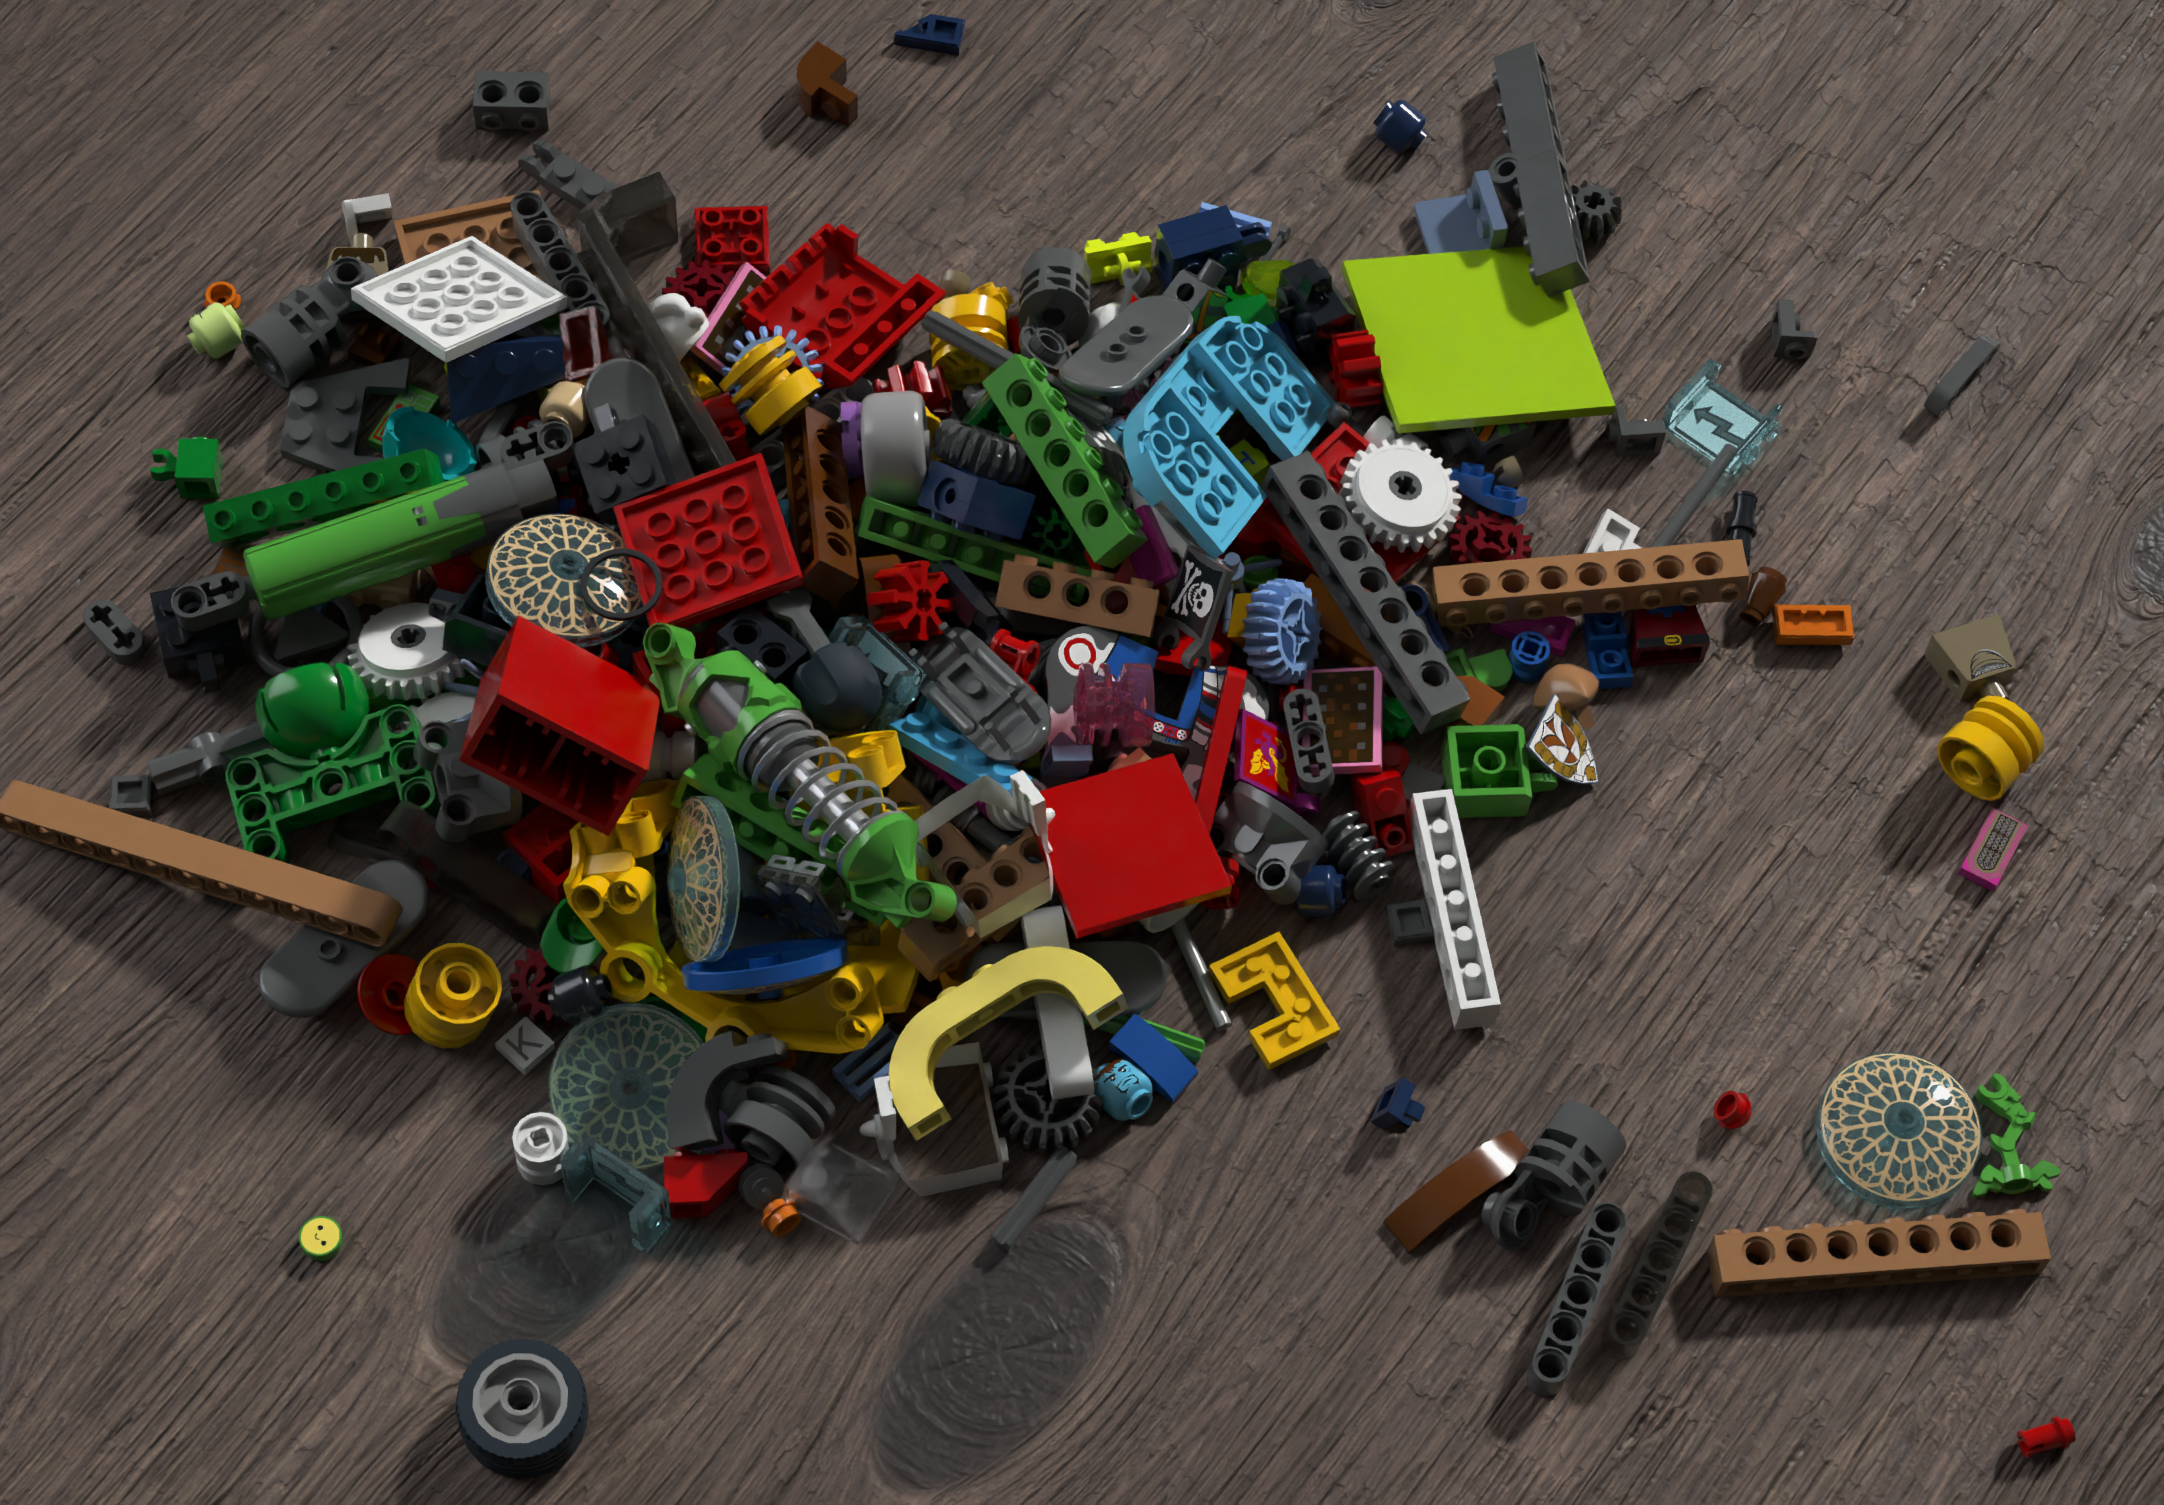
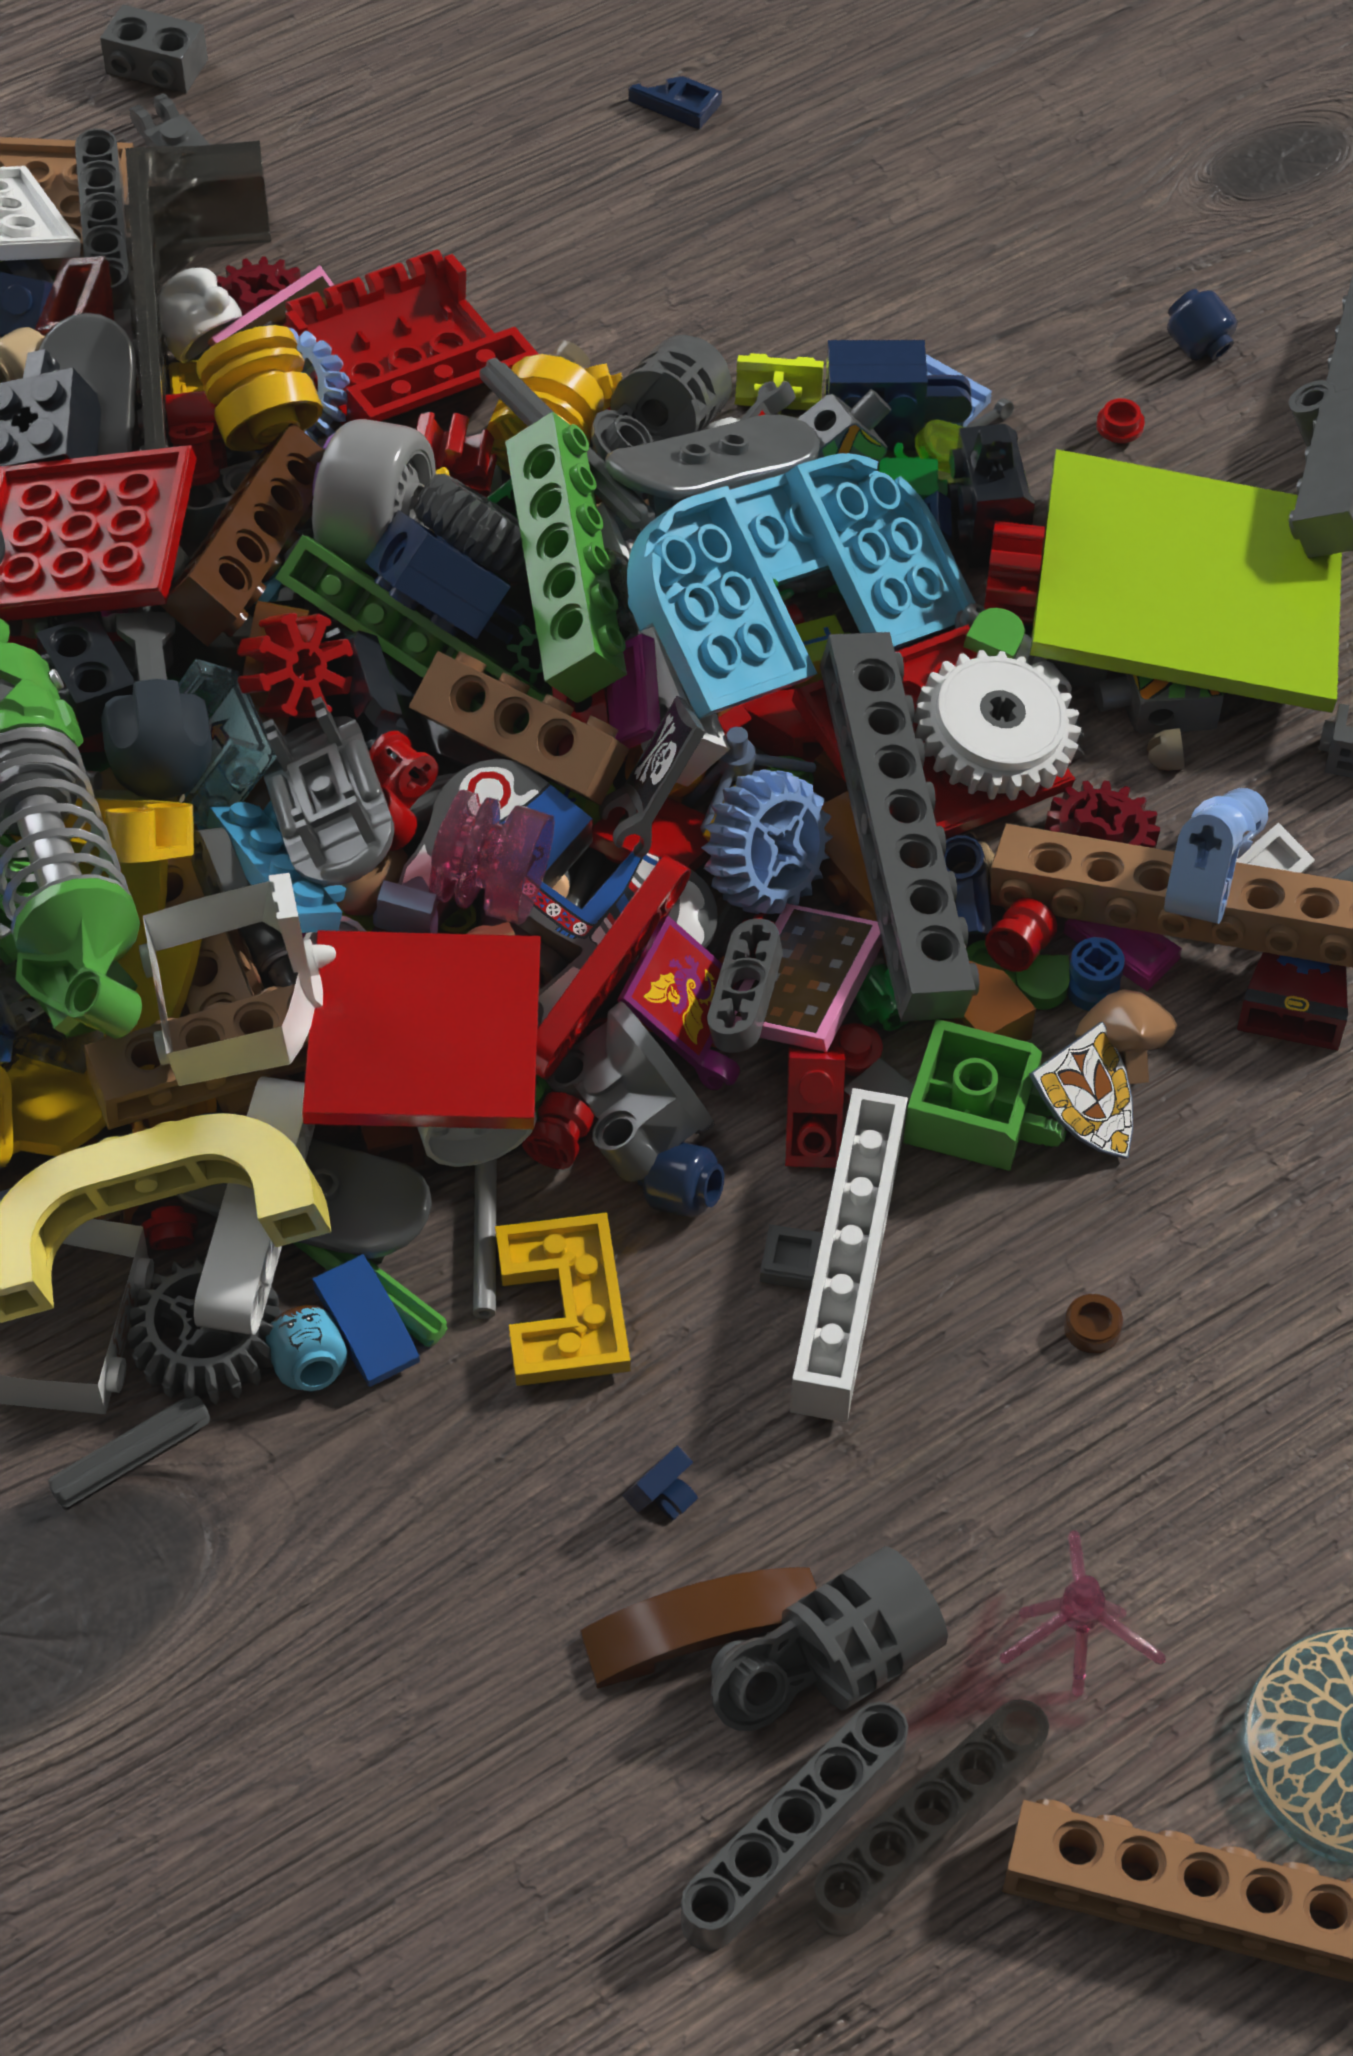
camera: 25 degrees right, 5 degrees down
red tile [694,206,770,274] -> none
reddish brown brick [797,42,858,127] -> none
dark grey piece [1319,811,1394,901] -> none
sand blue bracket [1413,170,1508,254] -> none
blue slope [1449,462,1528,517] -> none
blue slope [1581,611,1633,689] -> none
red plate [1713,1091,1752,1130] -> none
none -> red plate [141,1206,198,1251]
none -> dark grey beam [191,827,248,897]
none -> bright green tile [963,608,1025,659]
none -> red wheel [985,898,1058,972]
none -> clear pink plant [999,1530,1166,1697]
none -> reddish brown tile [1064,1294,1123,1353]
none -> red plate [1096,398,1145,443]
none -> light blue piece [1164,788,1268,924]

